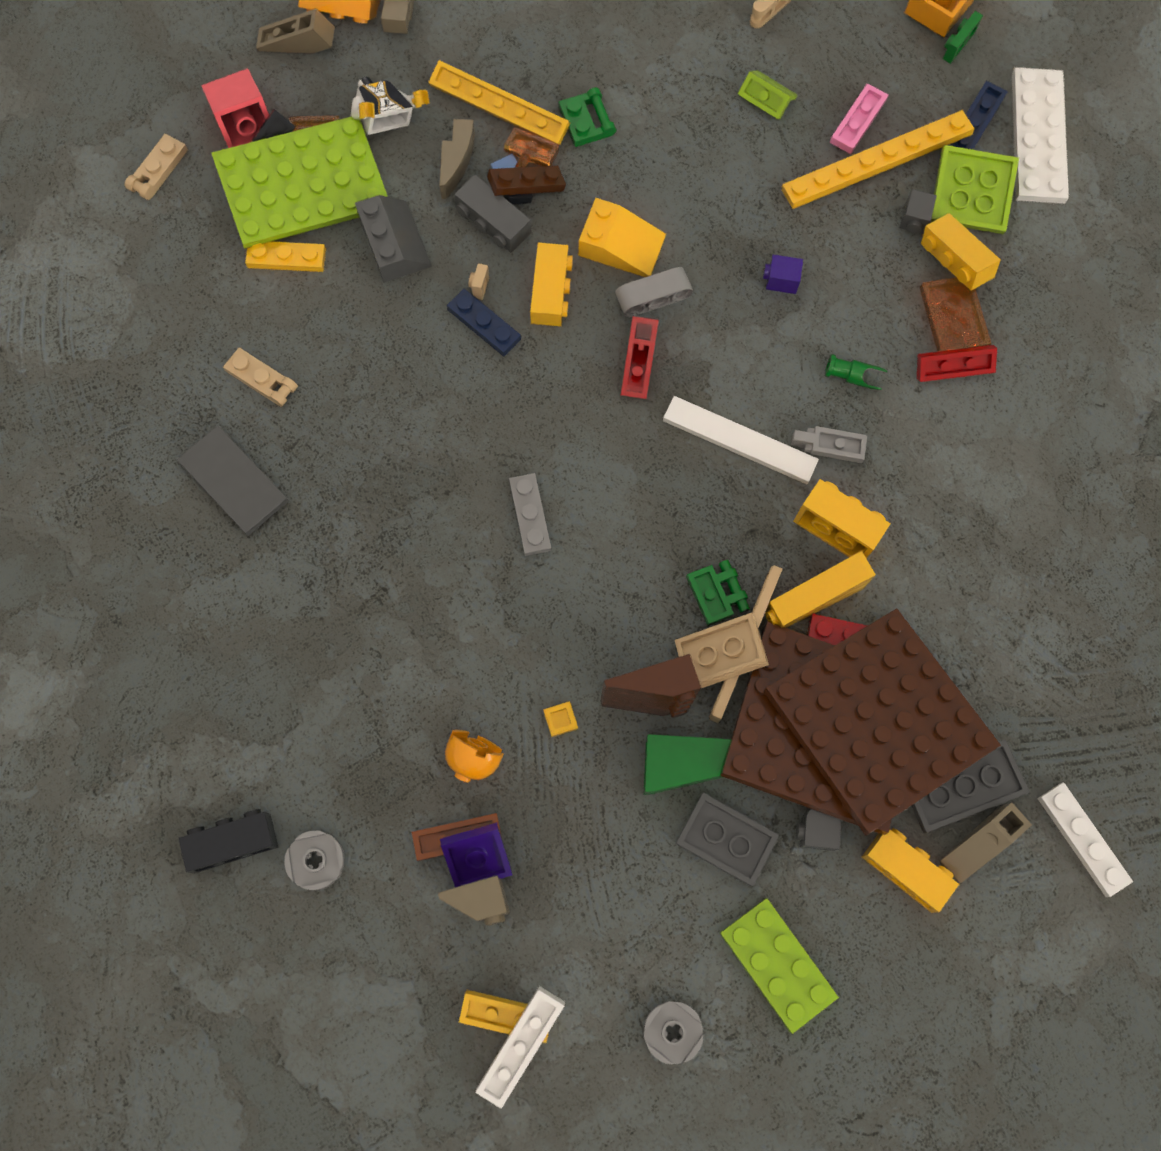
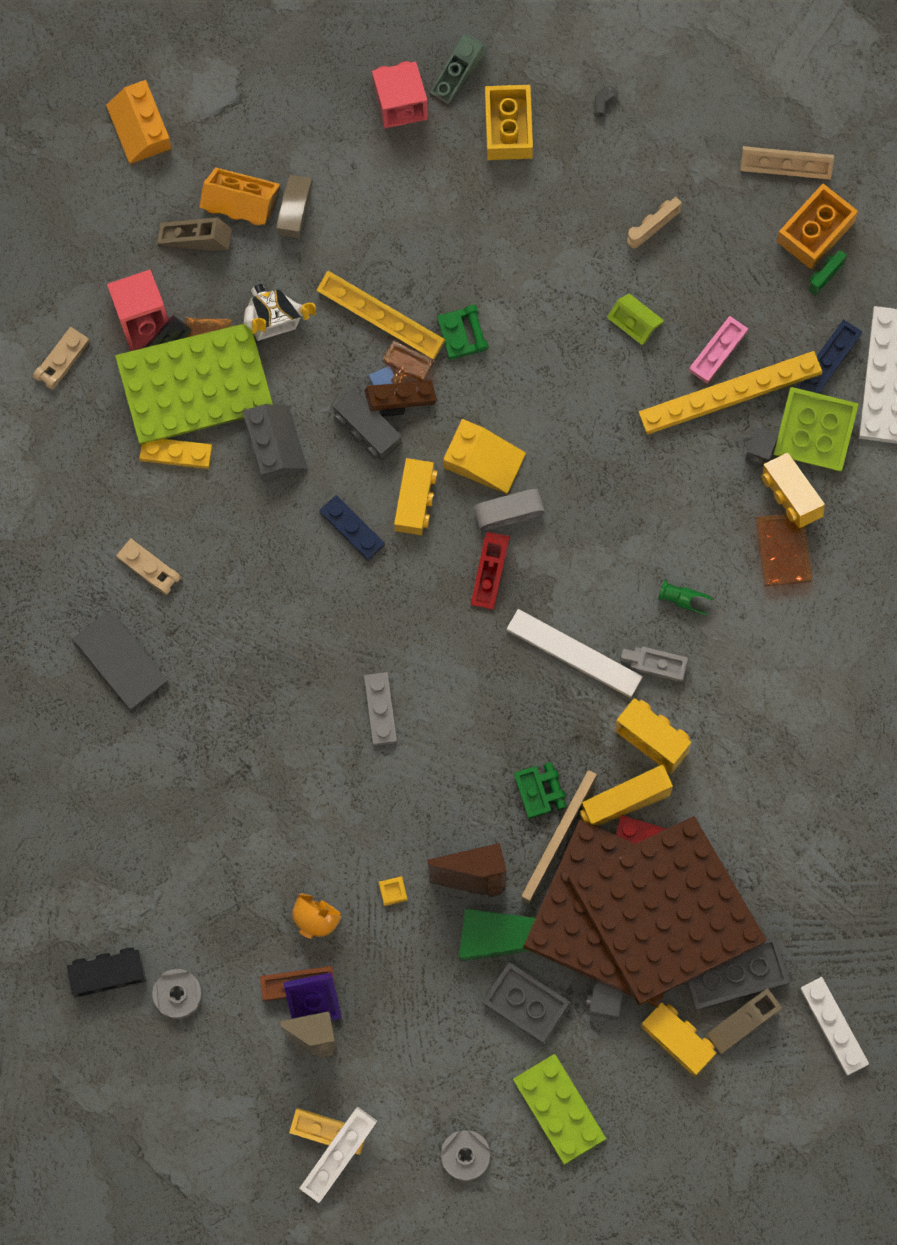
camera: 10 degrees right, 0 degrees up
dark tan slope [440,119,475,199] -> none
tan plate [468,263,489,300] -> none
tan tile [675,612,769,688] -> none
dark purple brick [763,255,803,294] -> none
red plate [917,345,998,382] -> none

